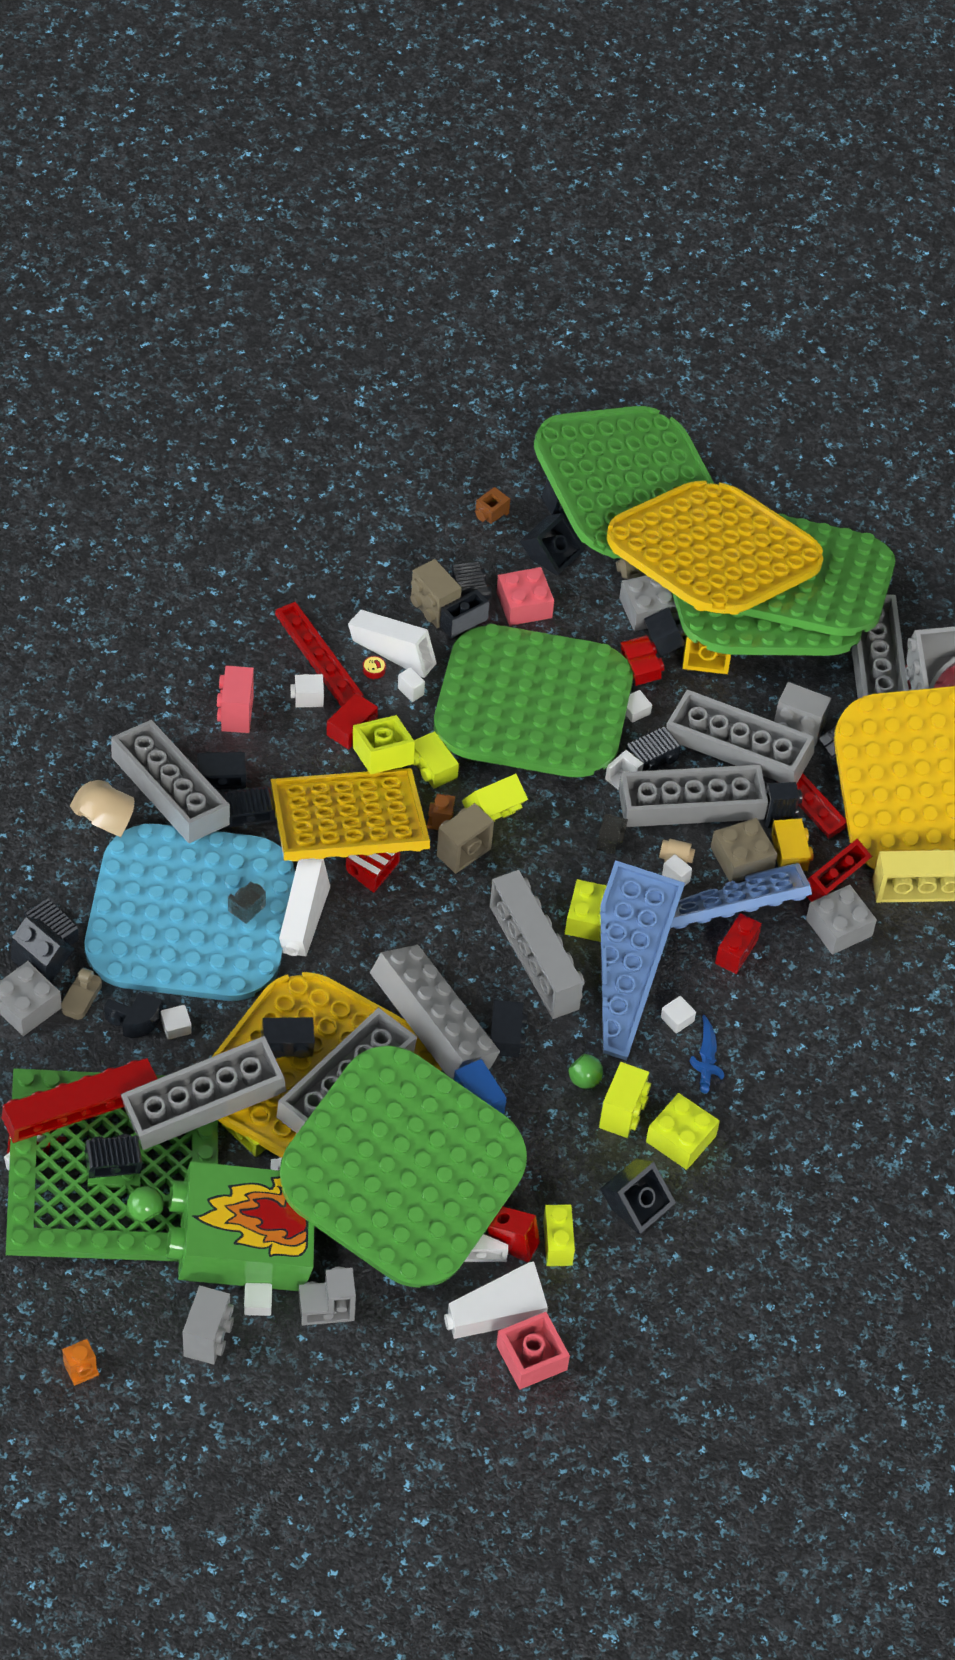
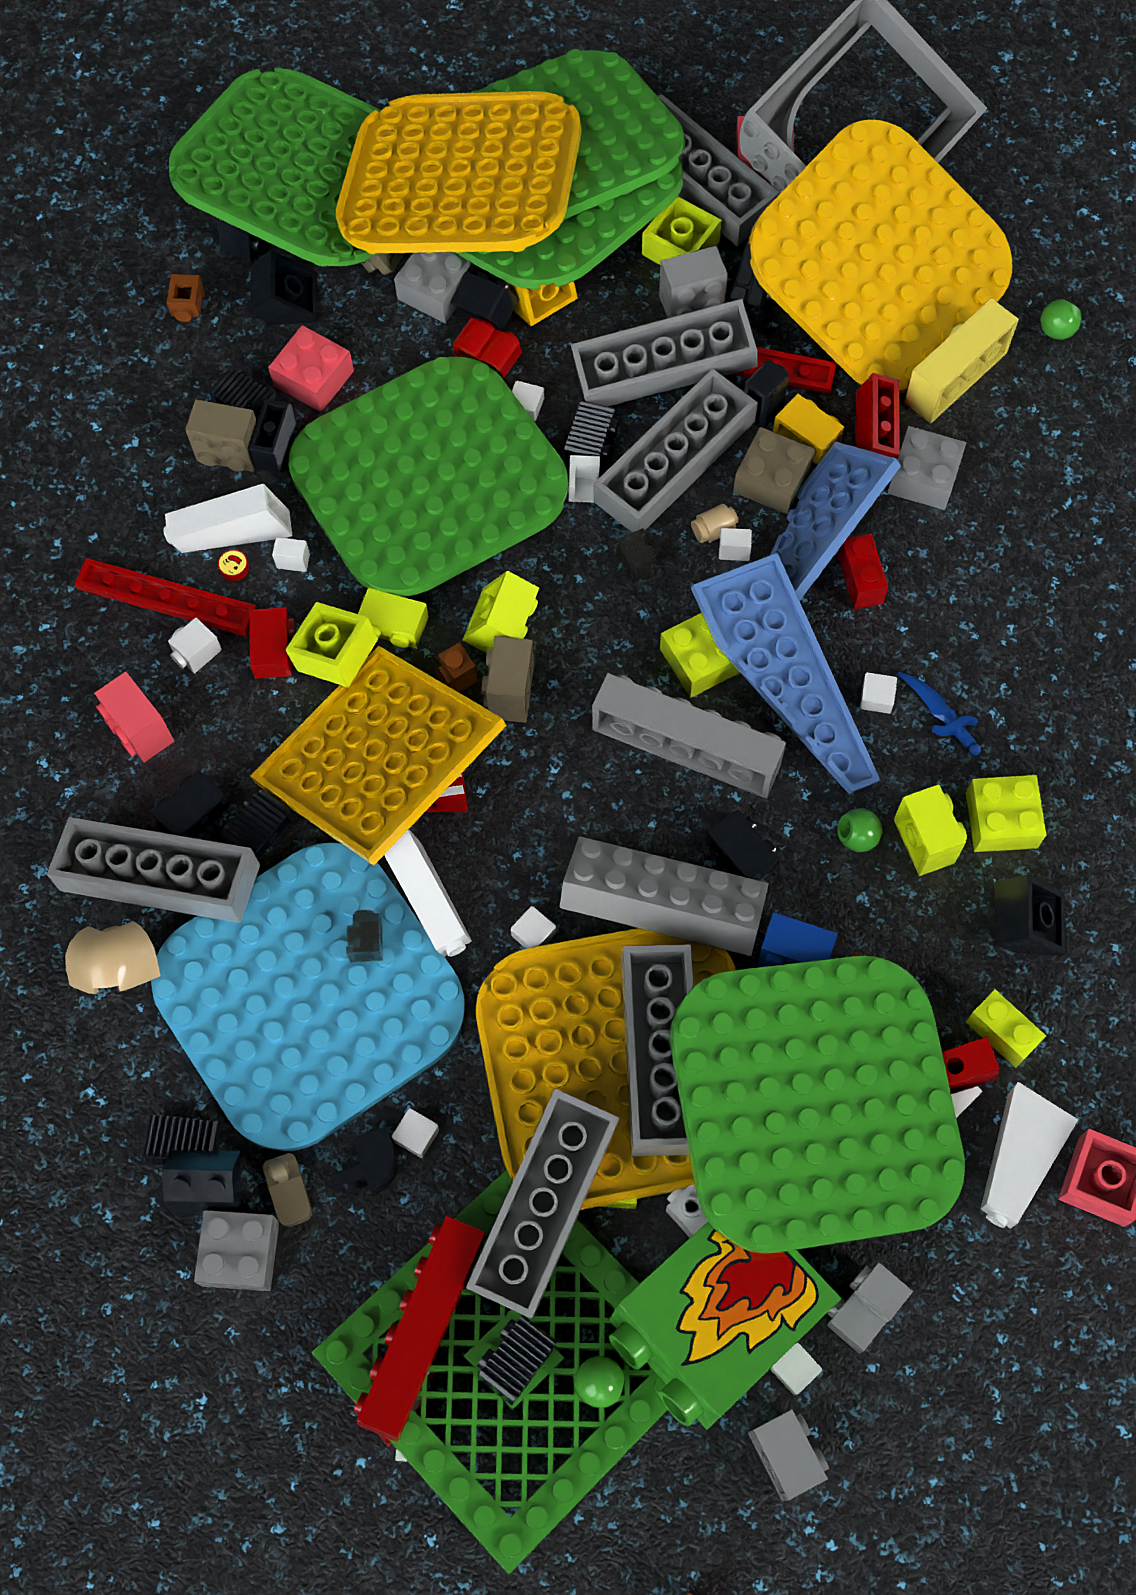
camera: 35 degrees left, 15 degrees up
black brick [261,1017,315,1059] -> none
none -> white piece [511,906,556,949]
none -> neon yellow brick [642,196,722,265]

